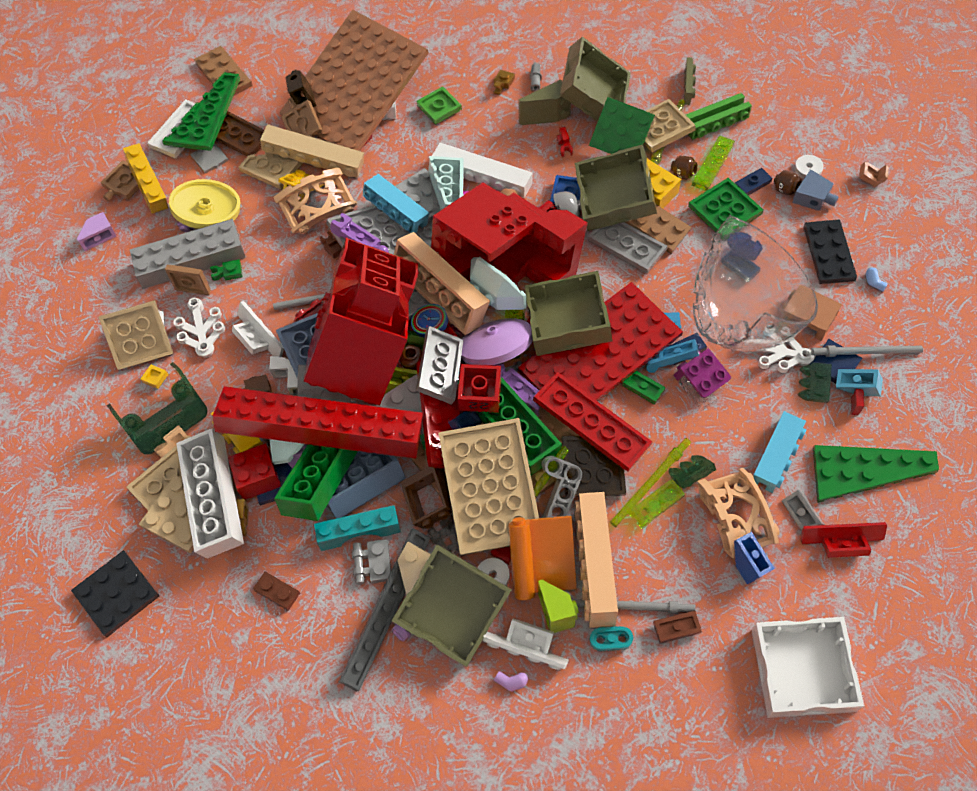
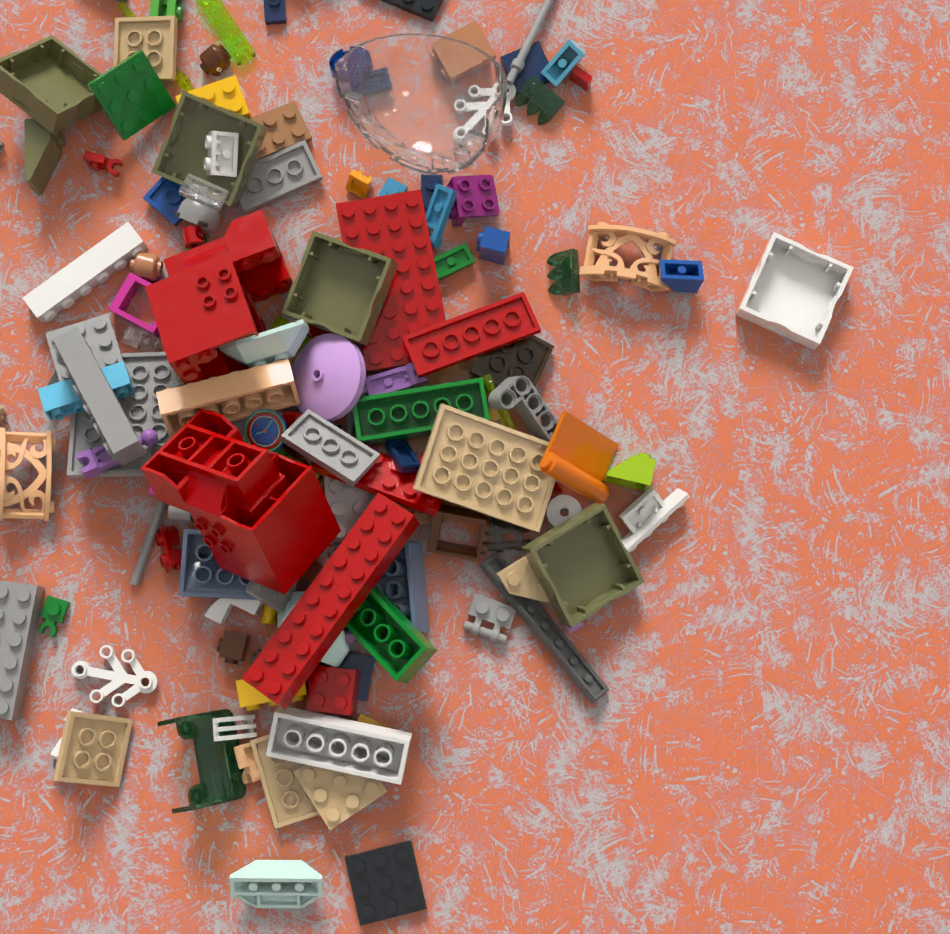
camera: 65 degrees left, 20 degrees up
yellow plate [141,364,169,389] -> none
medium nougat tile [165,264,211,295] -> none
white bracket [232,301,284,357] -> none
copper plate [253,571,300,611] -> none
teal arch [314,505,401,551] -> none
copper plate [319,231,342,259] -> none
light aqua wedge [428,156,464,210] -> none
red brick [458,364,501,413] -> none
lavender arm [494,671,528,691] -> none
light grey bar [571,598,695,614] -> none
light nougat brick [574,492,618,628] -> none
teal plate [590,626,633,651] -> none
clear neon green bar [610,438,691,527] -> none
clear neon green plate [628,479,685,529] -> none
copper plate [653,611,702,644] -> none
green plate [688,178,764,239] -> none
medium azure brick [753,411,807,493] -> none
light grey slope [782,489,825,531] -> none
red bracket [800,522,887,558] -> none
green wing [813,445,939,503] -> none
none -> light grey brick [53,327,146,466]
none -> clear plate [179,174,229,212]
none -> white bracket [204,131,239,177]
none -> white tile [212,714,257,741]
none -> light aqua wedge [229,860,323,908]
none -> light orange tile [346,170,372,199]
none -> blue brick [476,226,510,265]

